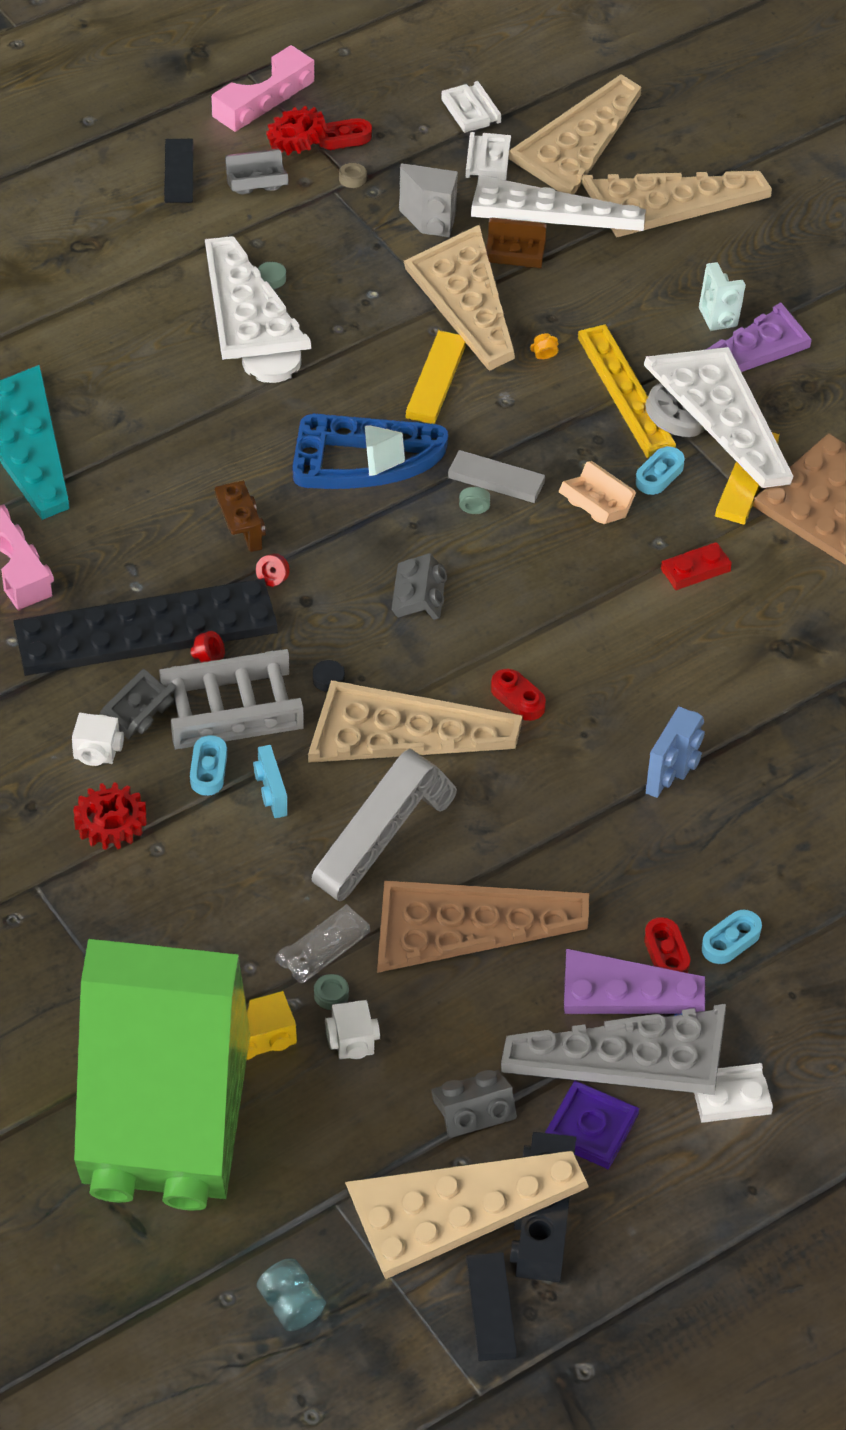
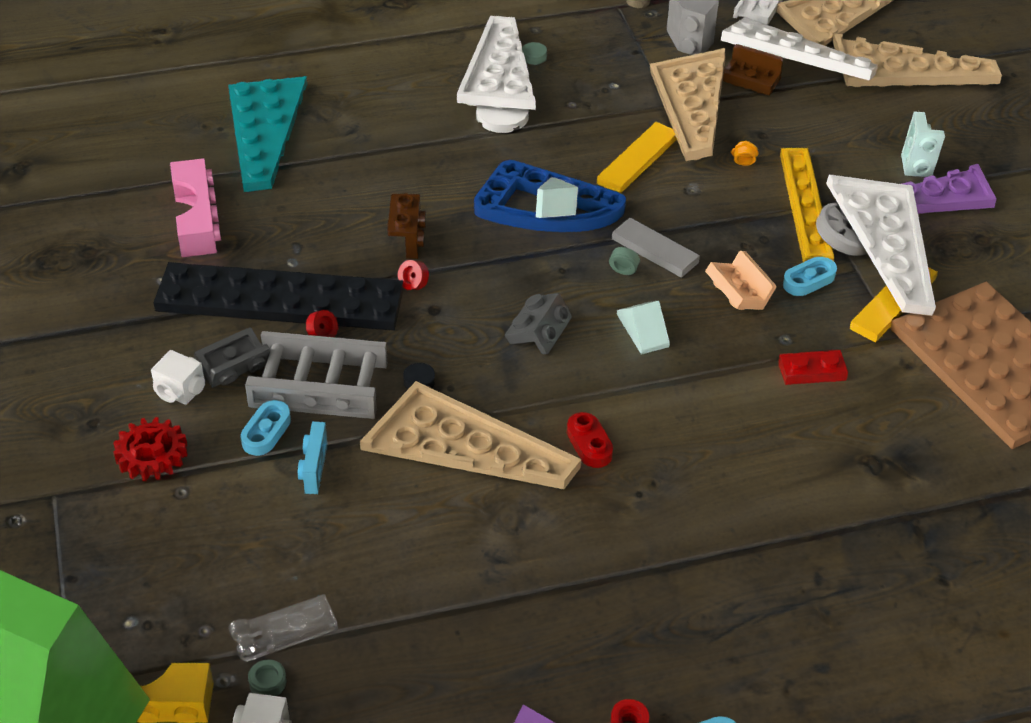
camera: 20 degrees right, 5 degrees down
light grey beam [311,749,457,901] -> none
medium nougat wing [377,881,589,973] -> none
medium blue plate [646,706,705,798] -> none
none -> light aqua slope [617,301,670,355]

